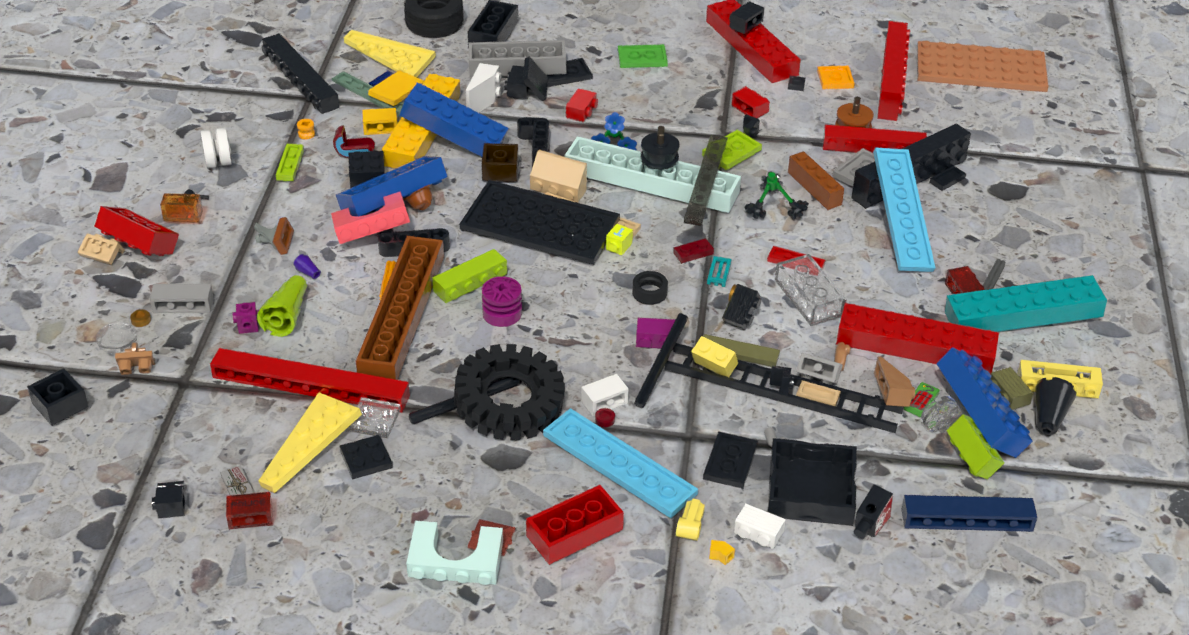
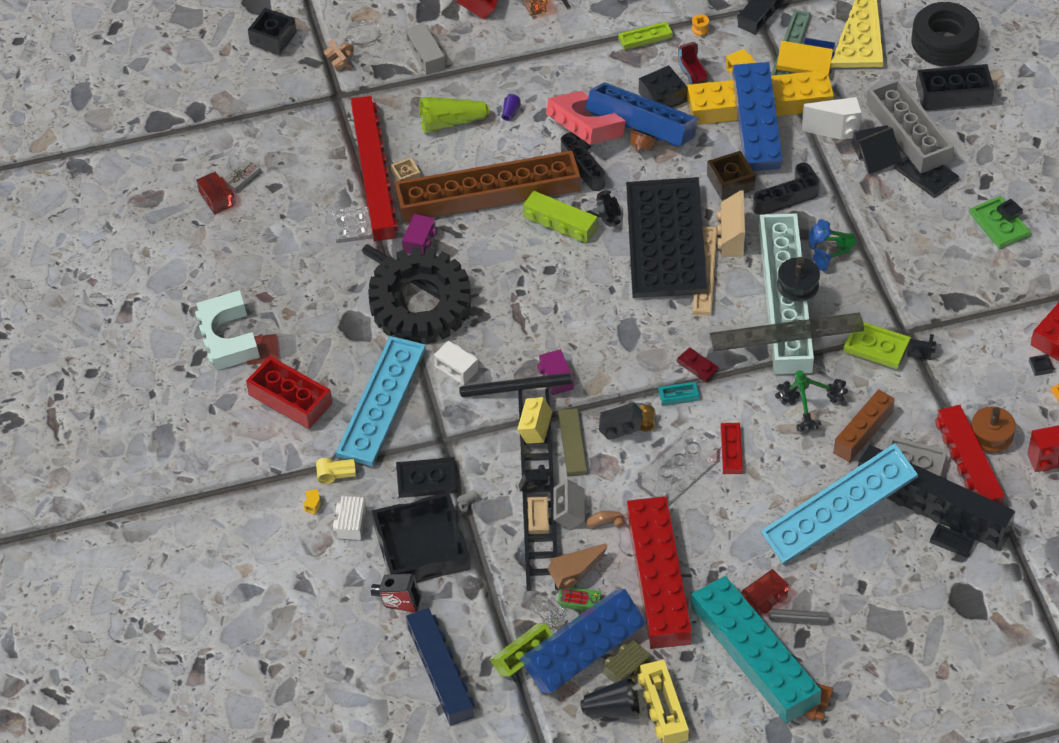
camera: 70 degrees right, 10 degrees up
pearl gold tile [130,309,151,327] -> none
black brick [152,481,185,519] -> none
magenta brick [232,302,260,334] -> none
dark orange piece [254,217,294,255] -> none
light yellow wing [258,393,362,493] -> none
black plate [339,435,392,480] -> none
magenta wheel [482,276,522,327] -> none
red brick [566,88,598,122] -> none
dark red tile [595,408,615,428] -> none
neon yellow brick [606,224,633,255] -> none
black tyre [632,271,668,305] -> none
red brick [732,86,770,118] -> none
none -> tan piece [391,157,421,181]
none -> magenta brick [402,214,438,254]
none -> black tile [586,190,621,227]
none -> black tile [996,199,1023,222]

